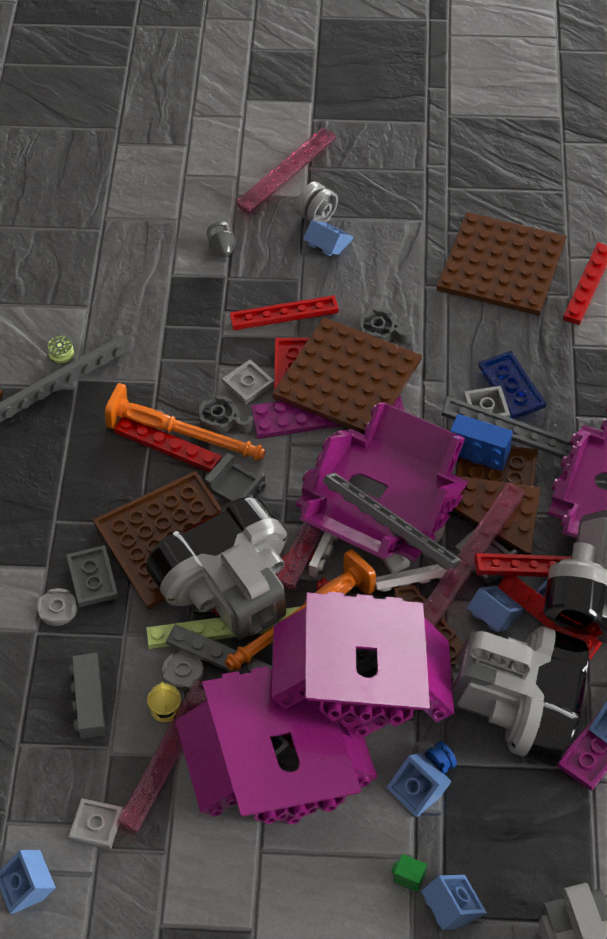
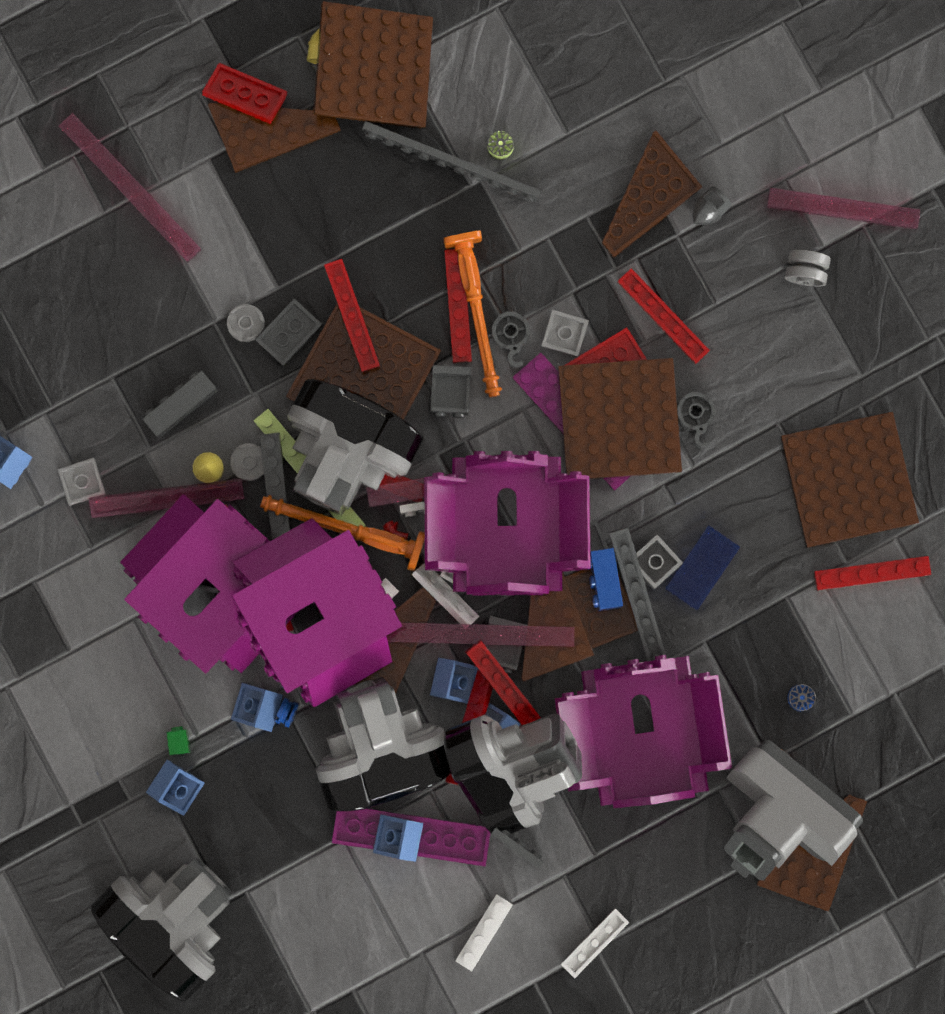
camera: 55 degrees right, 30 degrees up
medium blue slope [303,220,354,256] -> none
dark grey plate [322,473,461,570] -> none
none -> red plate [324,259,380,373]
none -> reddish brown wing [602,131,702,258]

